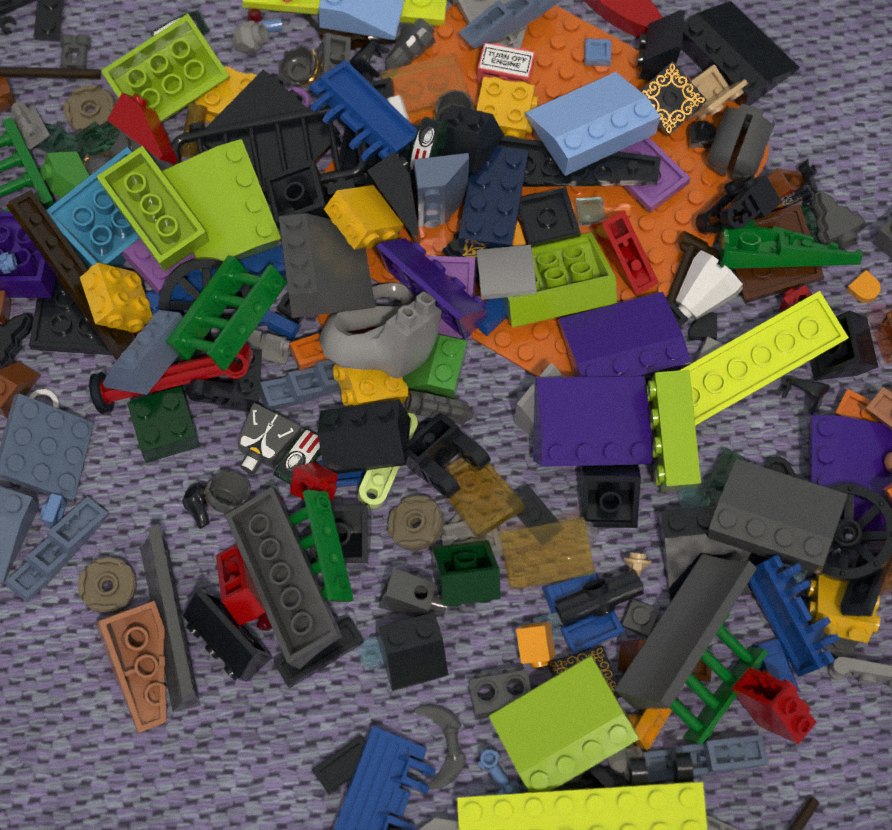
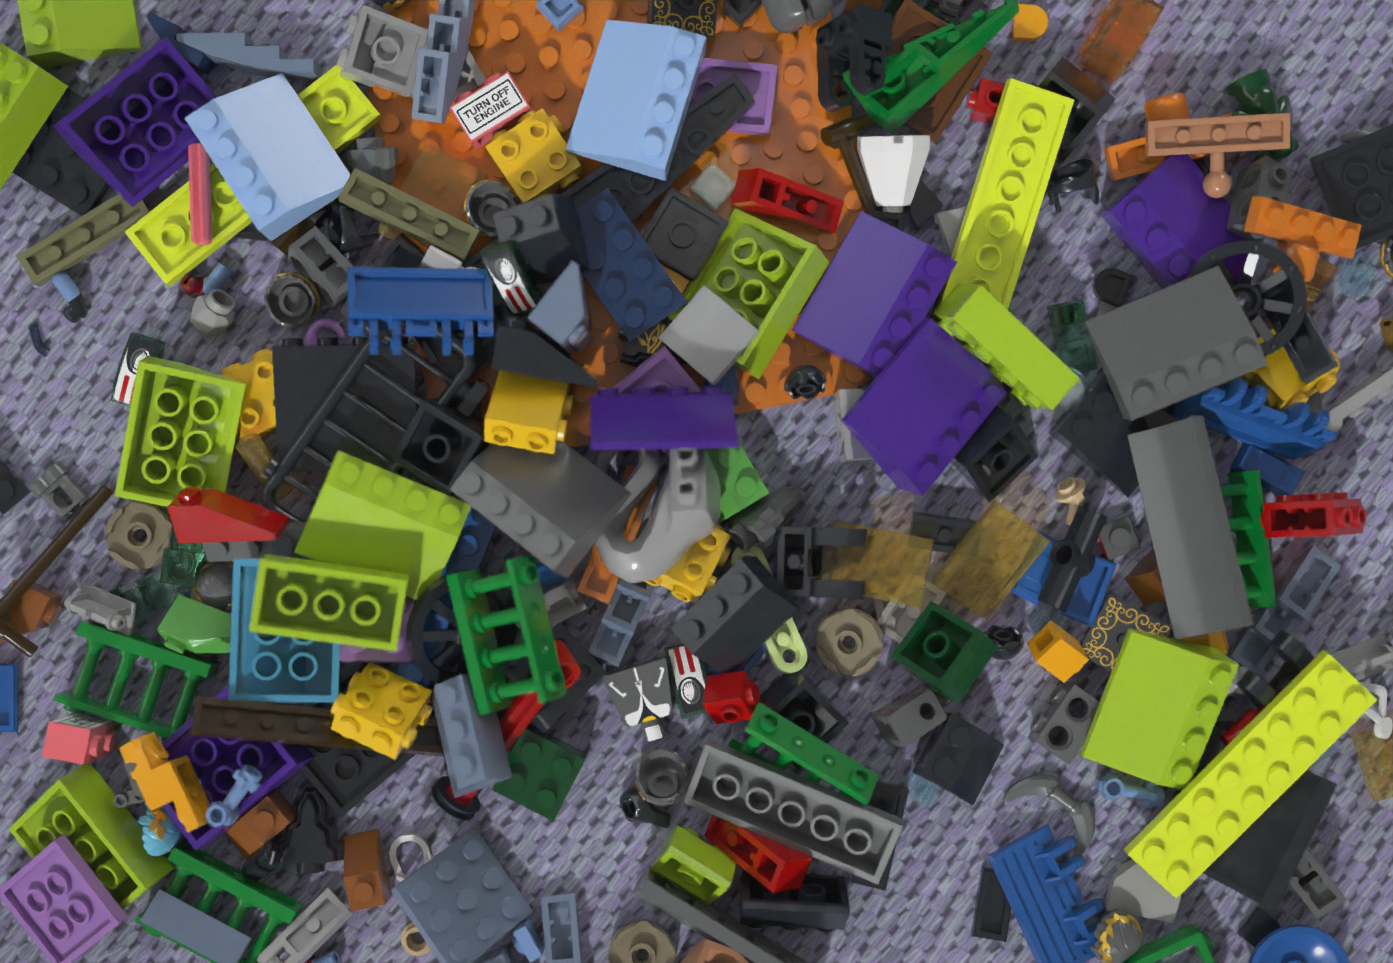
camera: 45 degrees left, 20 degrees up
none -> olive plate [338,168,480,263]
none -> lime slope [650,825,736,906]
none -> black plate [784,365,827,399]
none -> black plate [984,625,1024,660]

